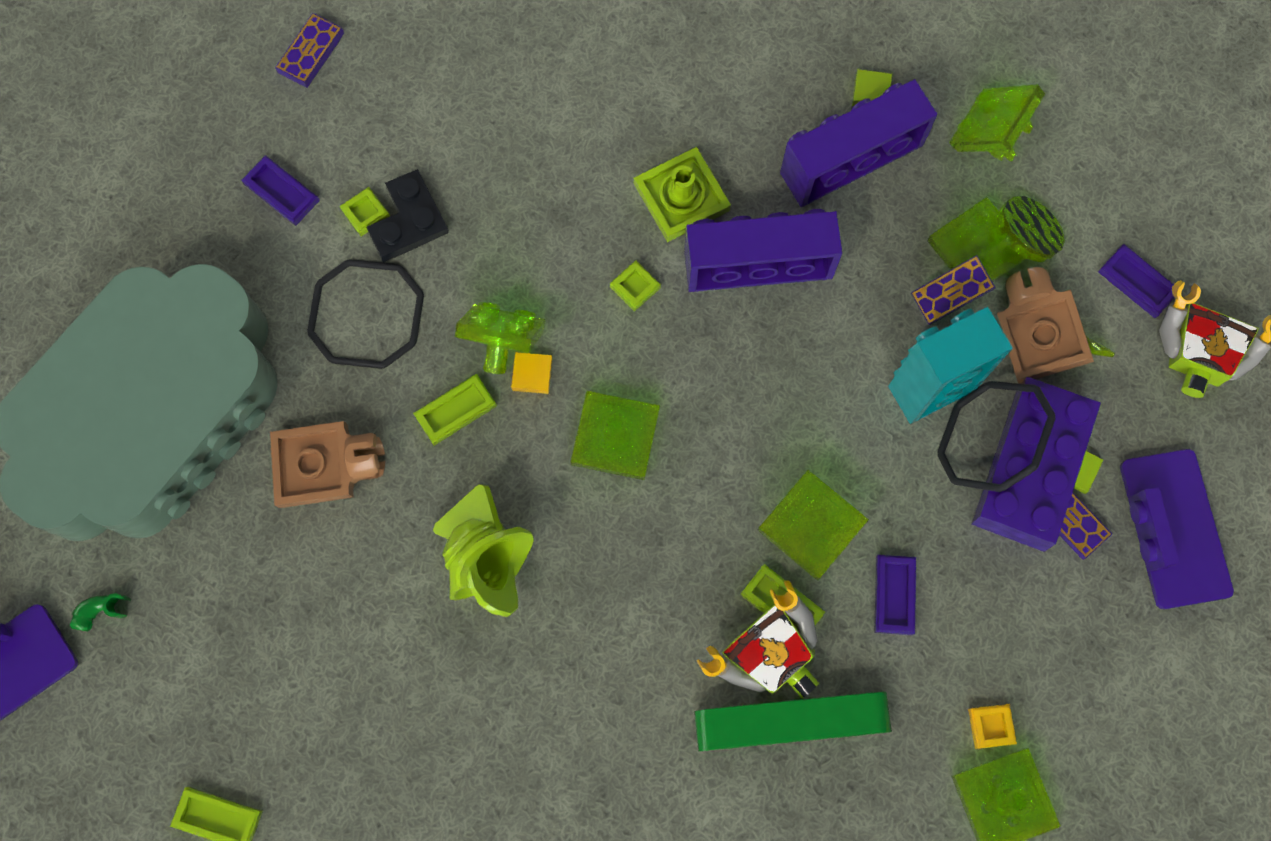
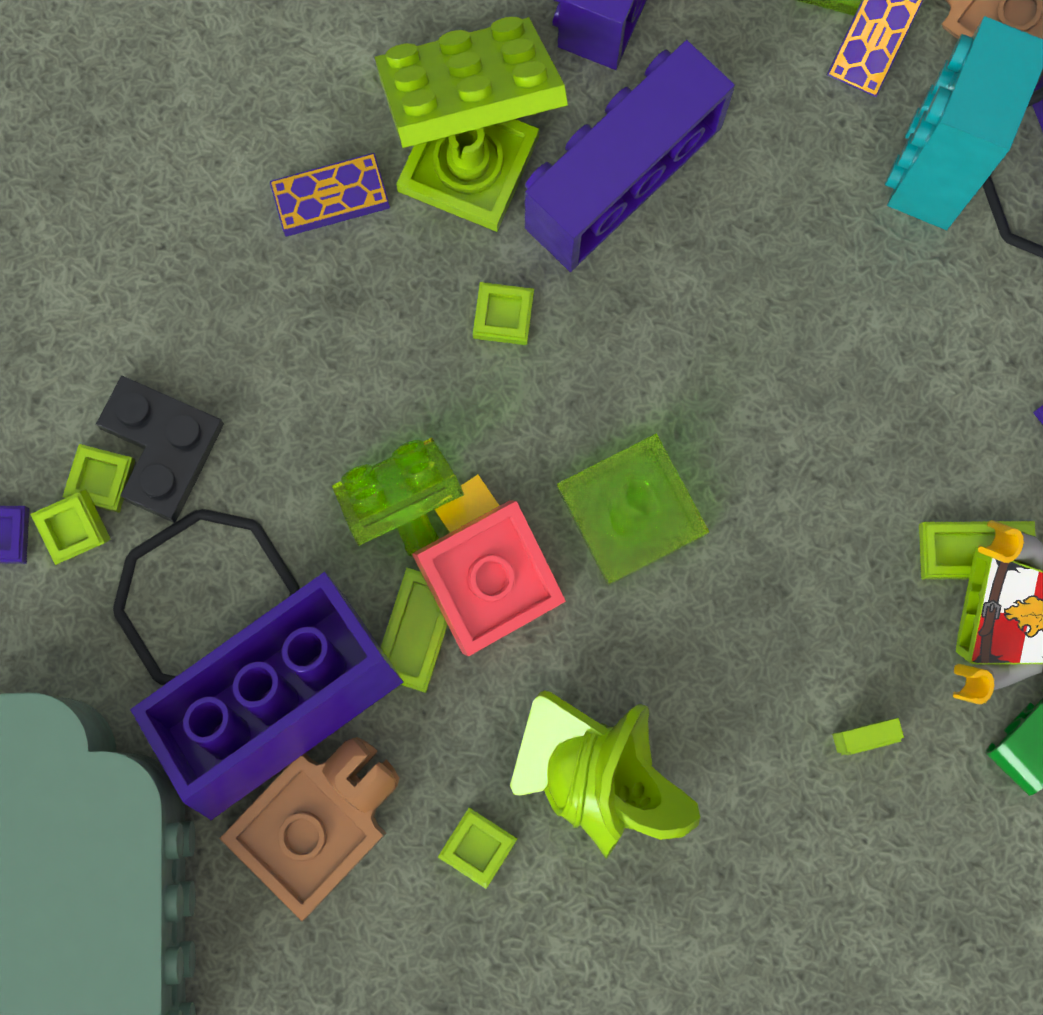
camera: 40 degrees left, 5 degrees up
clear neon green plate [758,470,869,581] -> none
none -> lime tile [30,489,111,565]
none -> dark purple brick [130,572,403,820]
none -> dark purple tile [270,153,390,237]
none -> lime plate [374,17,568,148]
none -> coral plate [412,500,566,657]
none -> lime tile [438,807,518,889]
none -> lime tile [832,718,904,755]

